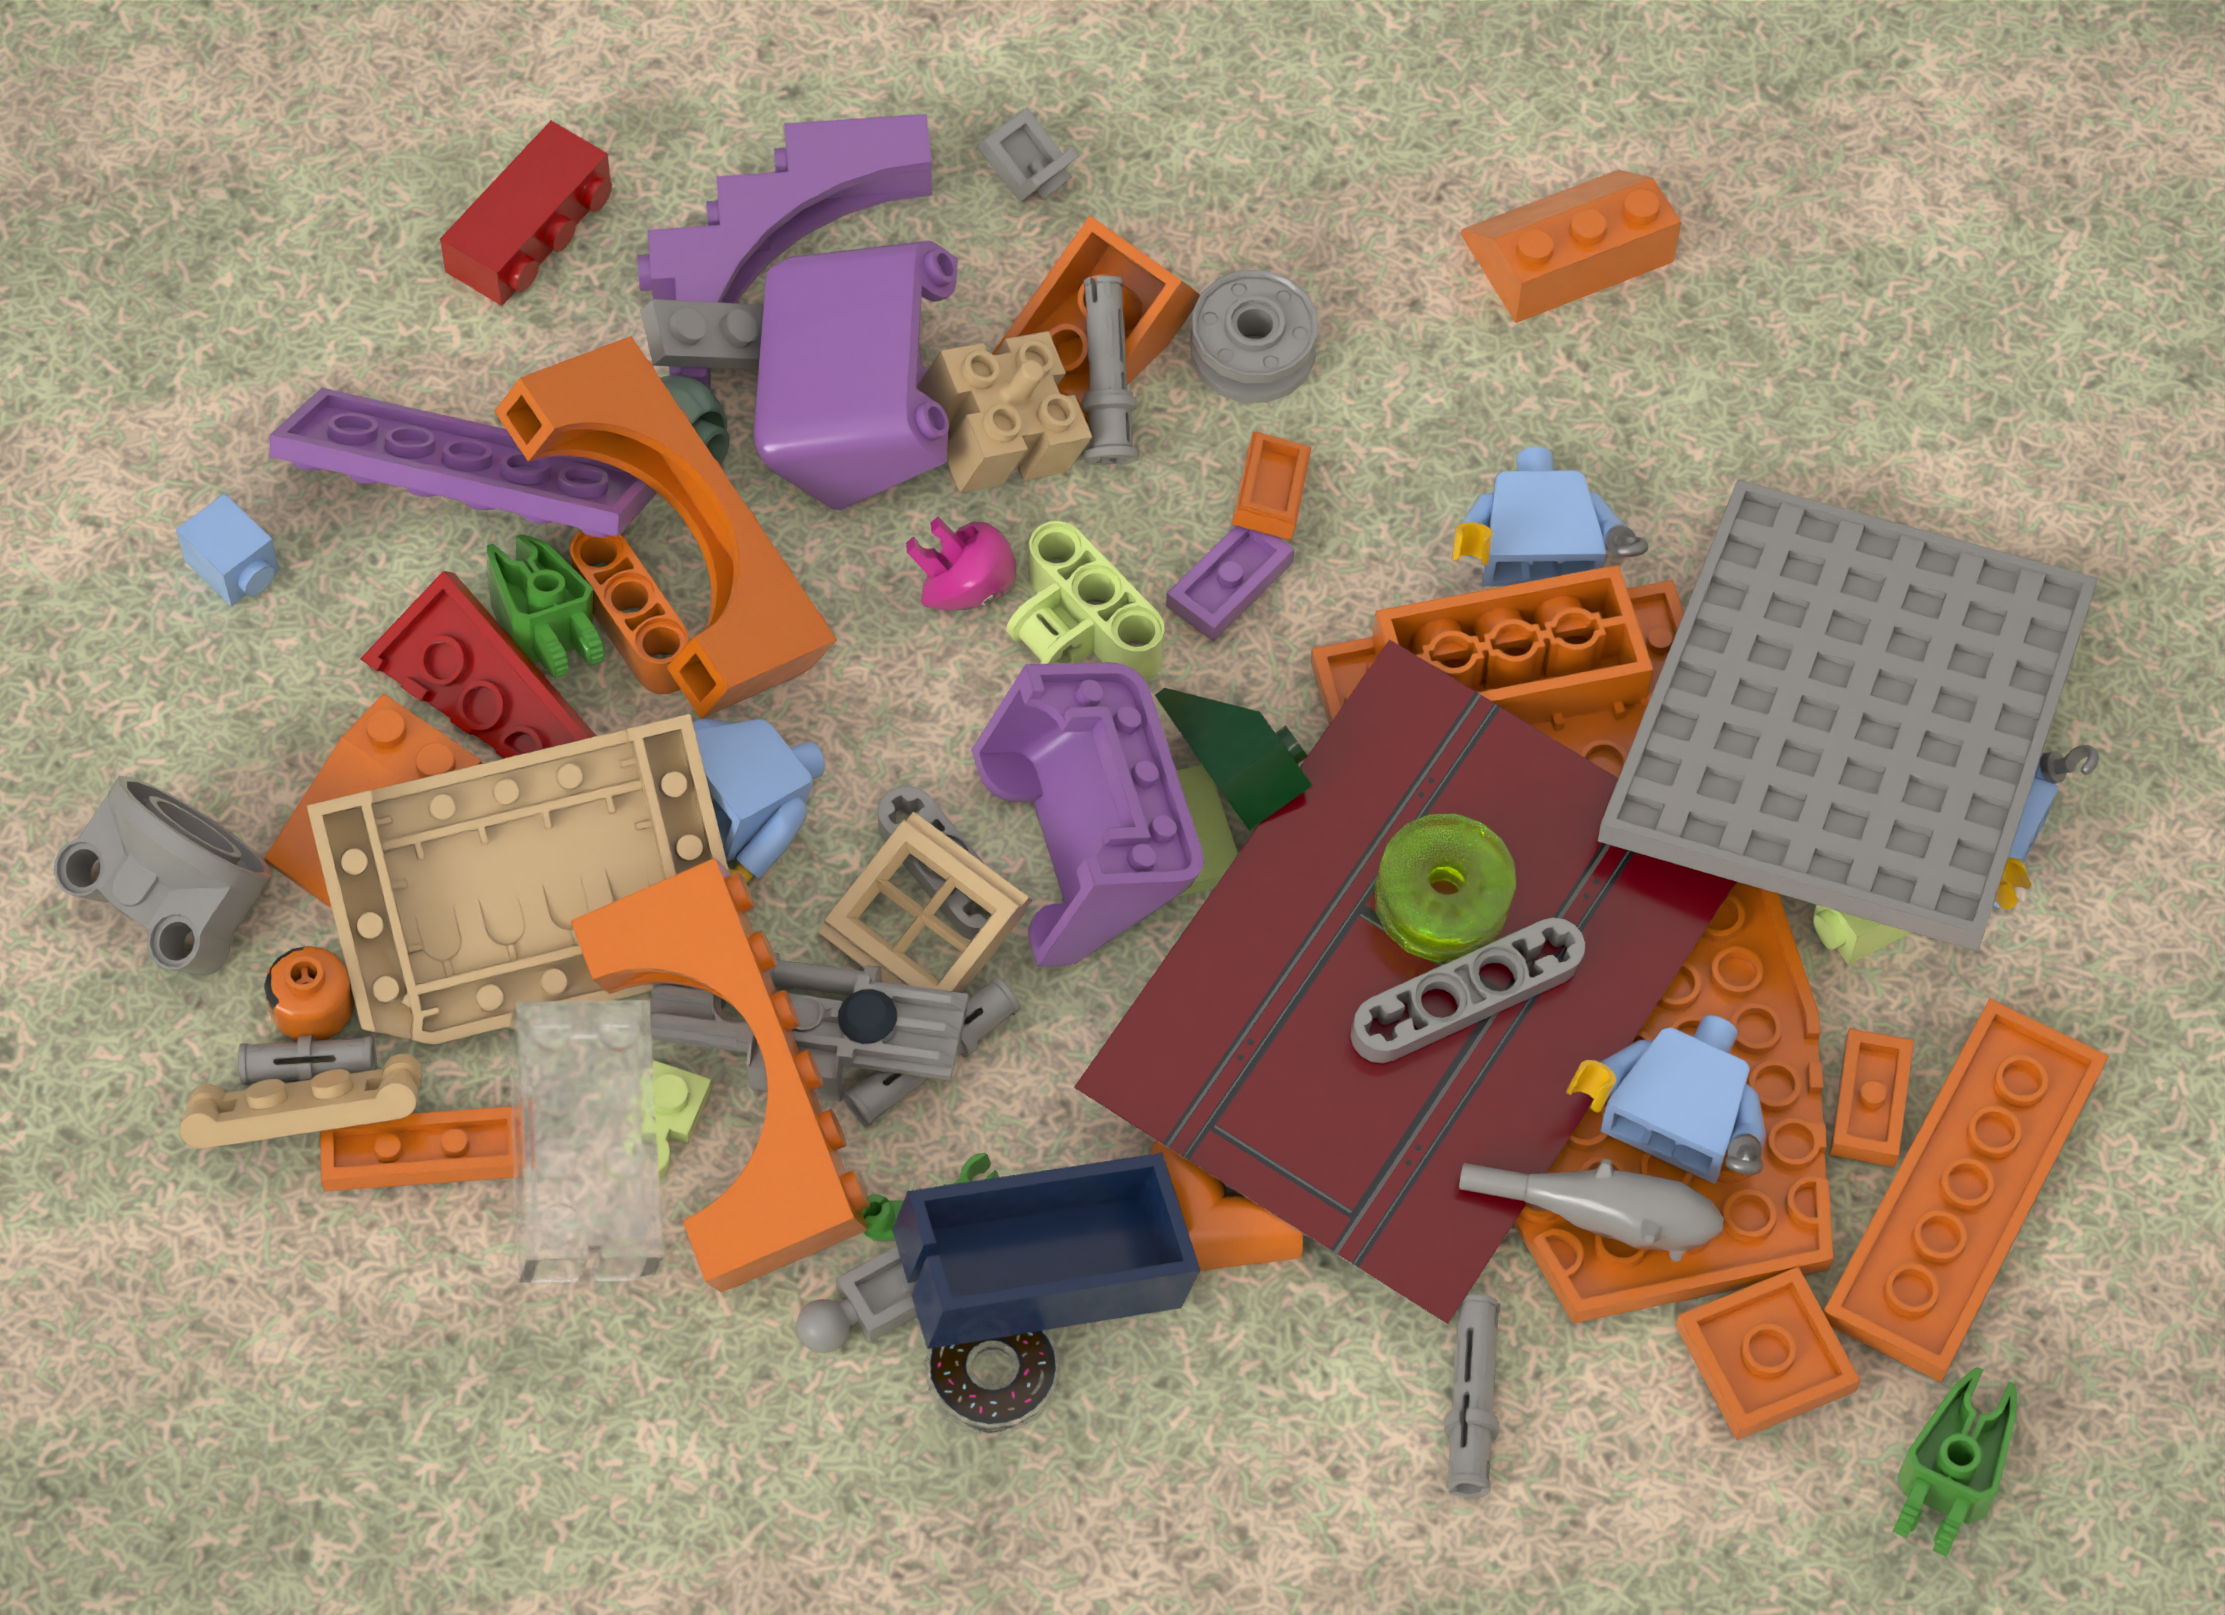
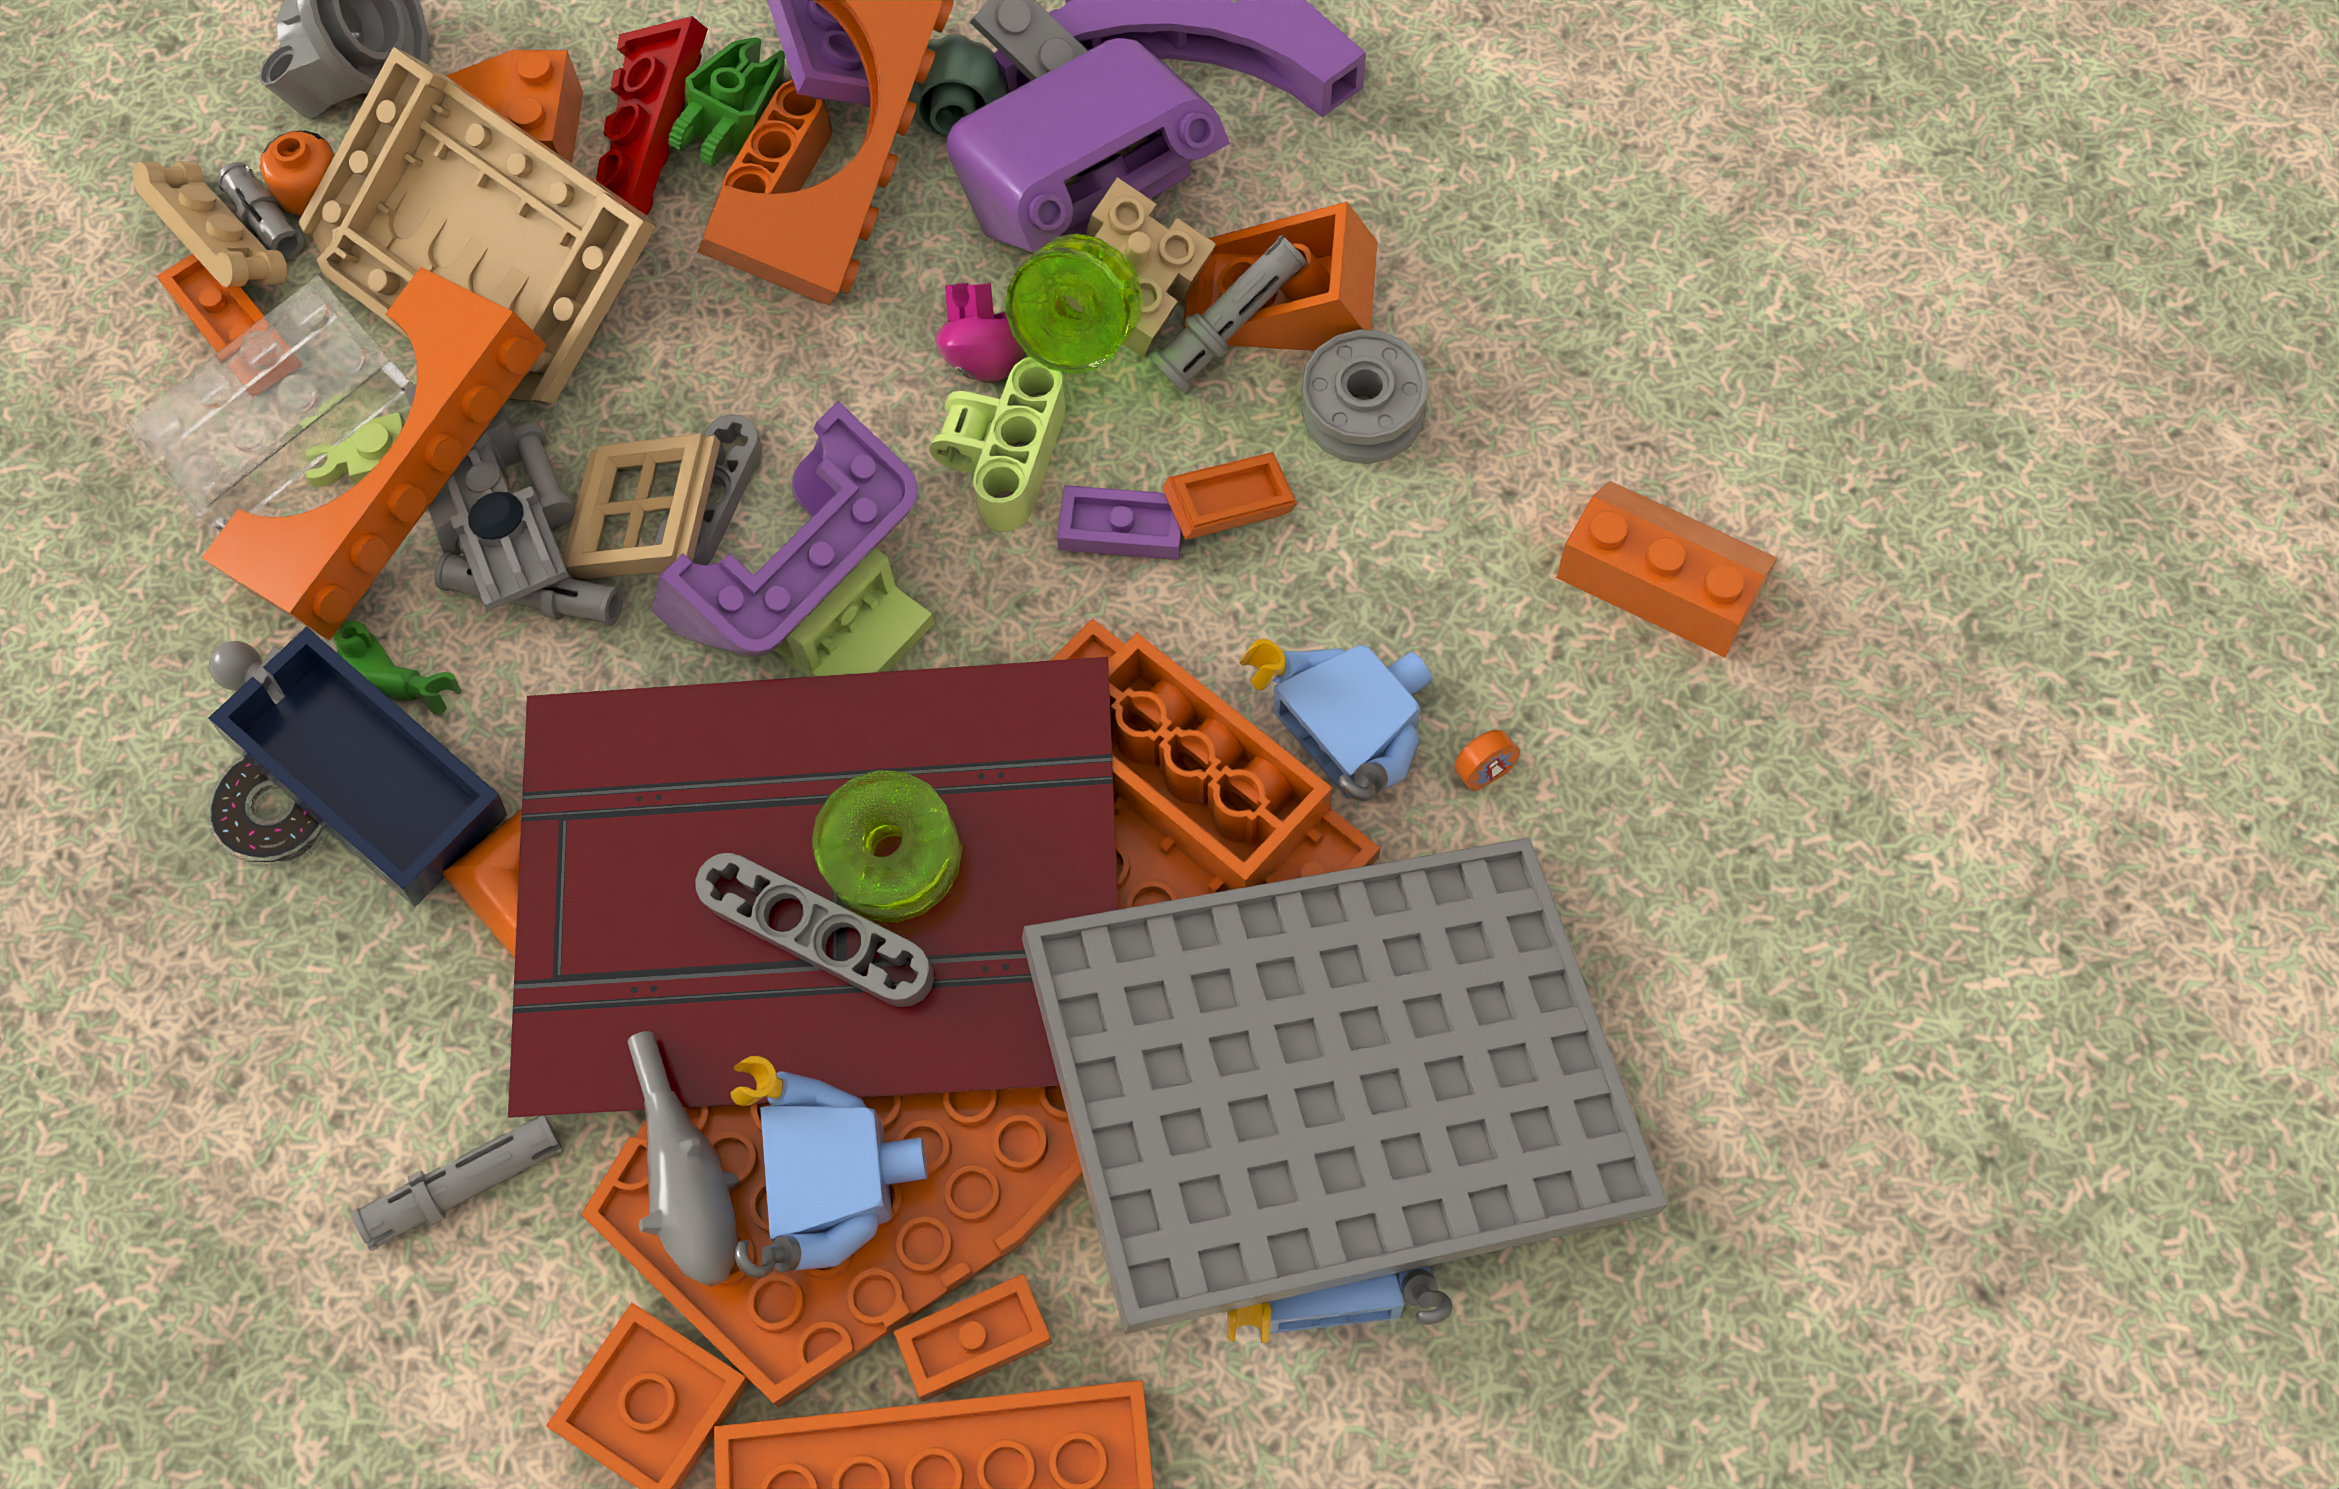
camera: 60 degrees right, 5 degrees up
light blue torso [693,718,825,883] -> none
light grey bracket [977,107,1080,202] -> none
dark green slope [1155,688,1313,830] -> none
none -> clear neon green wheel [1005,234,1143,374]
none -> orange tile [1454,730,1520,791]

